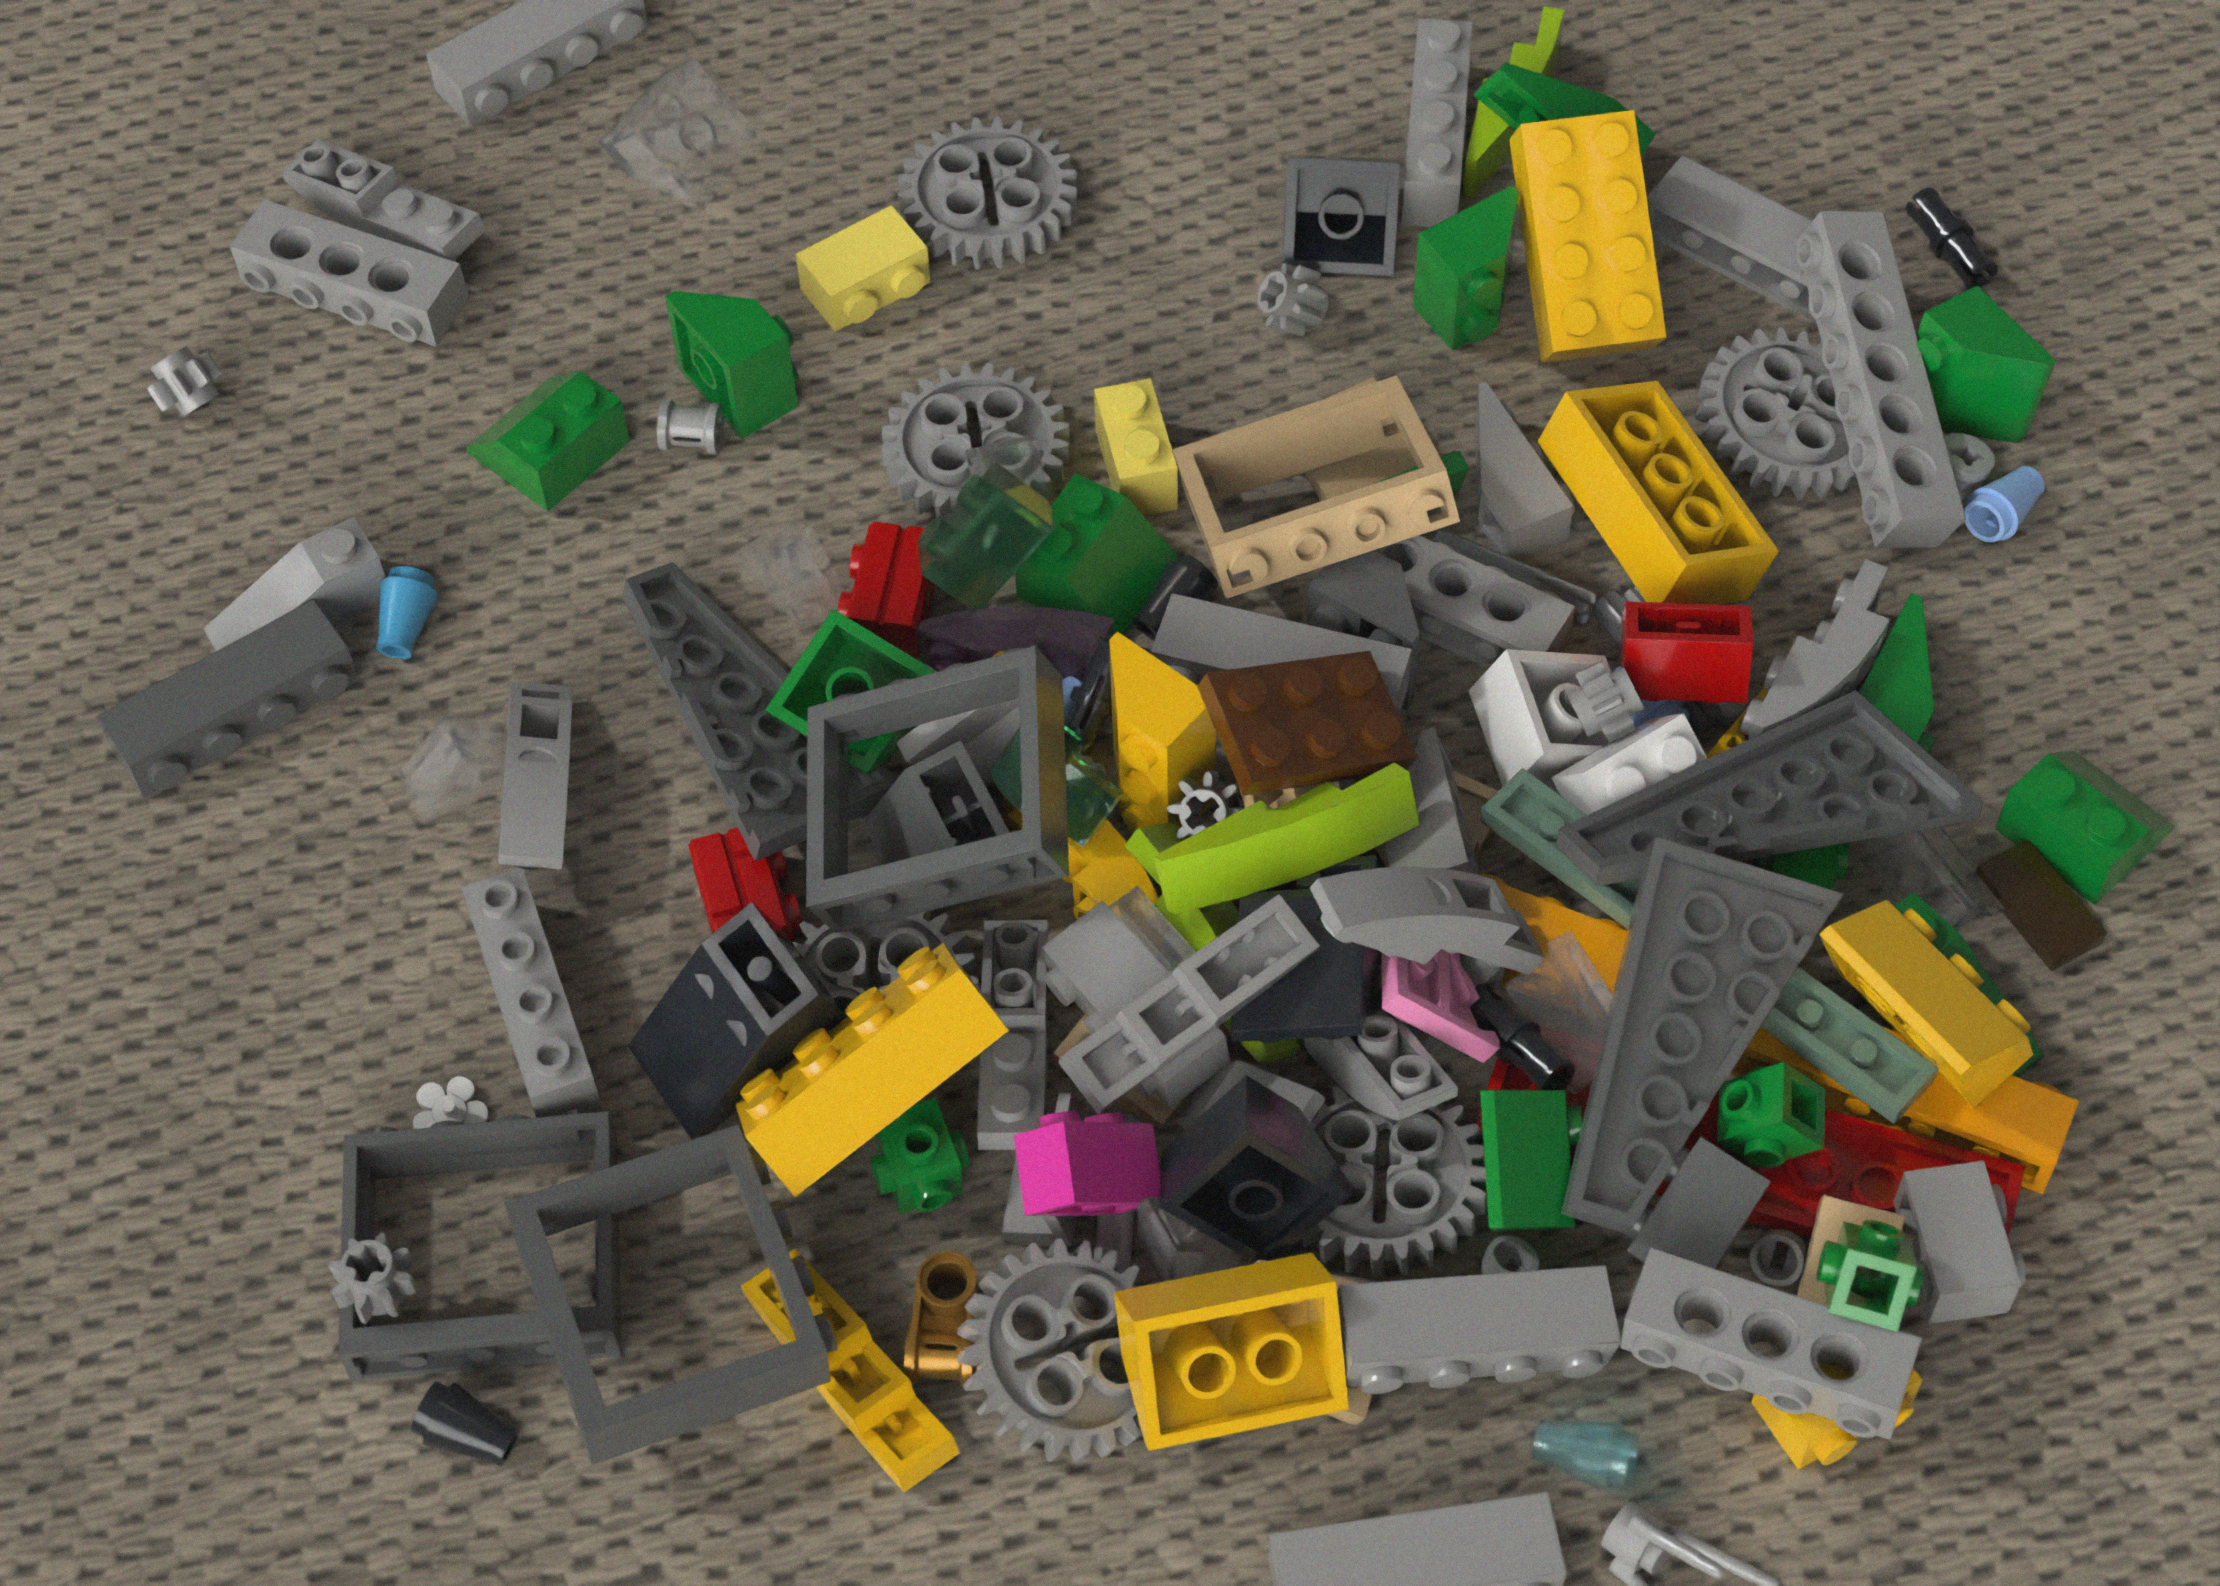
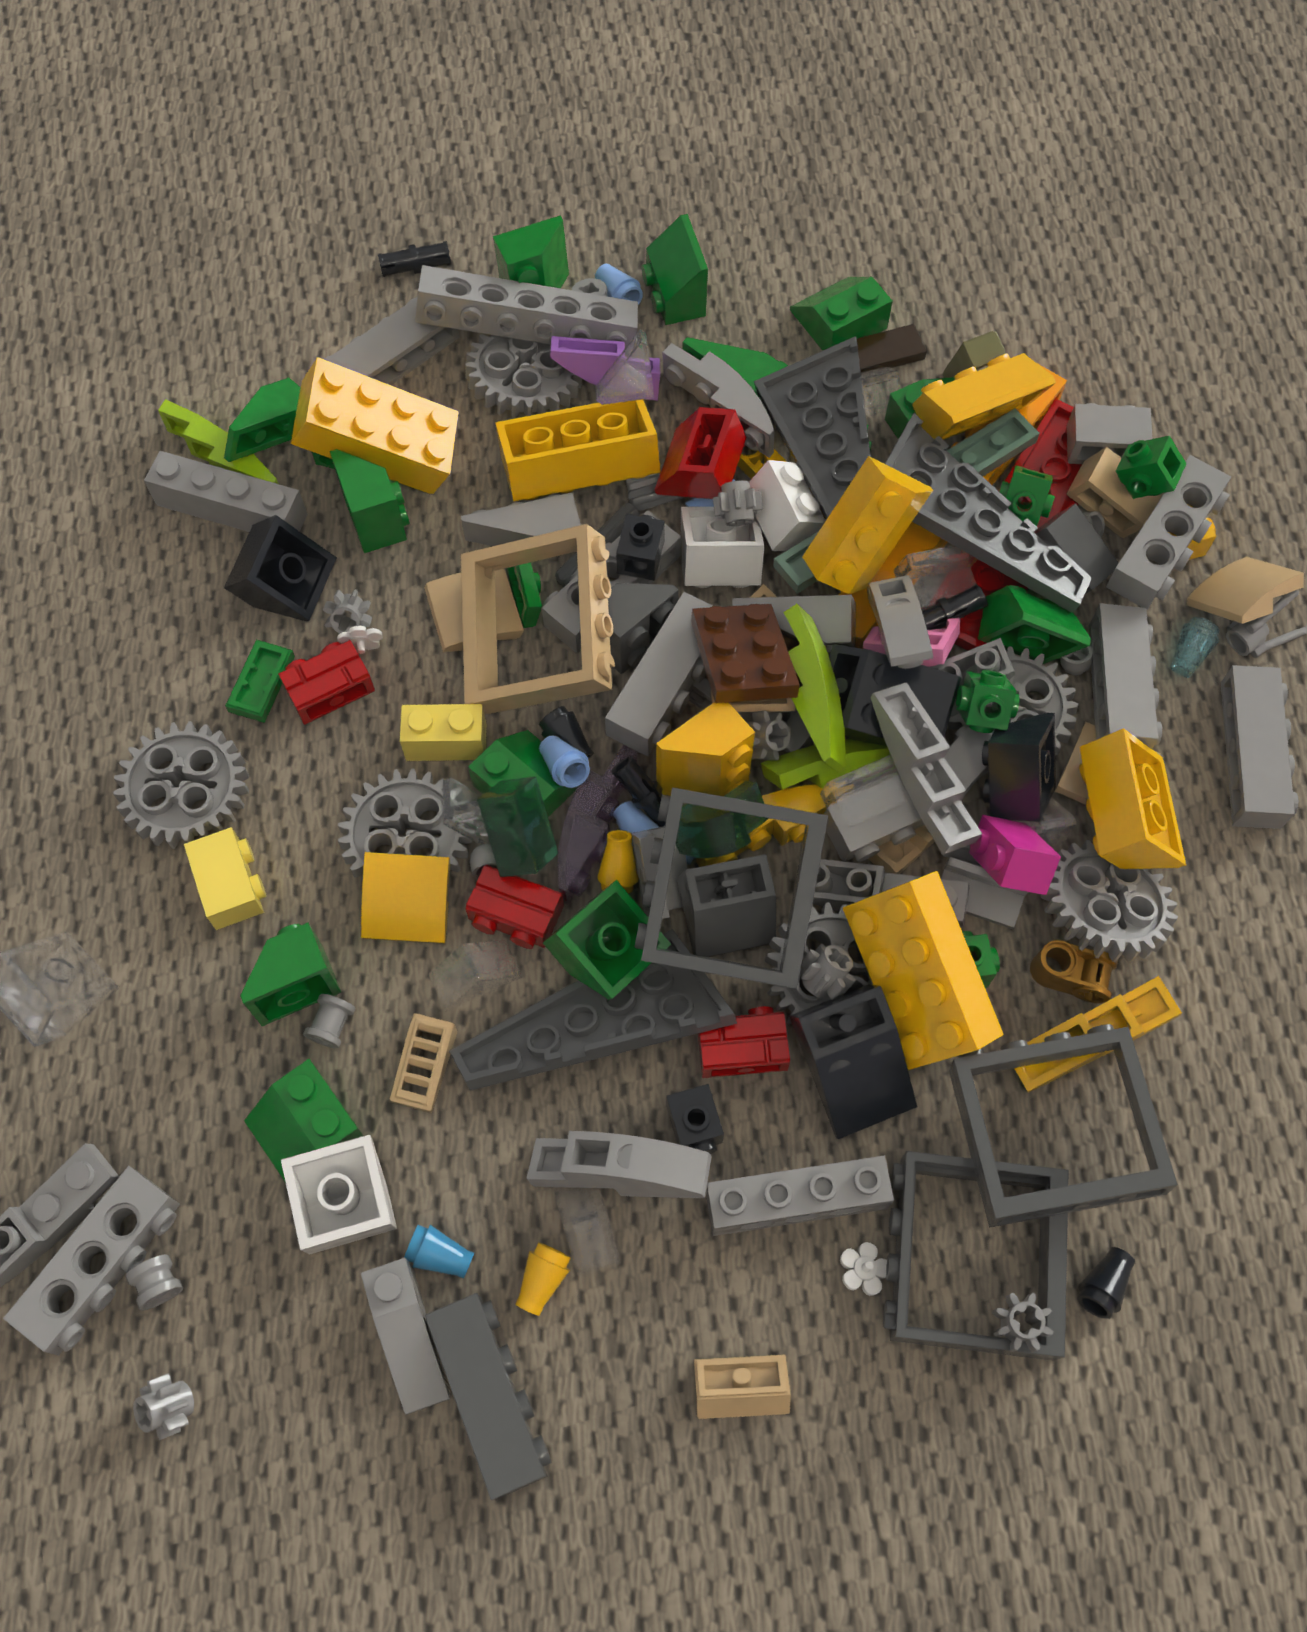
camera: 80 degrees left, 10 degrees up
none -> light grey wheel [125,1254,183,1311]
none -> green plate [225,639,295,723]
none -> red brick [278,640,375,725]
none -> white slope [281,1135,397,1255]
none -> white plant [337,626,383,654]
none -> yellow slope [361,852,450,943]
none -> tan slope [390,1013,458,1113]
none -> yellow cone [515,1242,571,1316]
none -> light blue cone [539,735,590,788]
none -> medium lavender slope [550,336,660,401]
none -> clear slope [595,329,654,405]
none -> black brick [616,514,665,581]
none -> green slope [641,214,708,325]
none -> black brick [666,1084,724,1154]
none -> tan slope [694,1355,791,1419]
none -> light grey gear [801,944,856,1000]
none -> yellow slope [802,456,933,594]
none -> olive slope [942,331,1006,378]
none -> green brick [956,670,1020,733]
none -> tan slope [1187,557,1304,624]

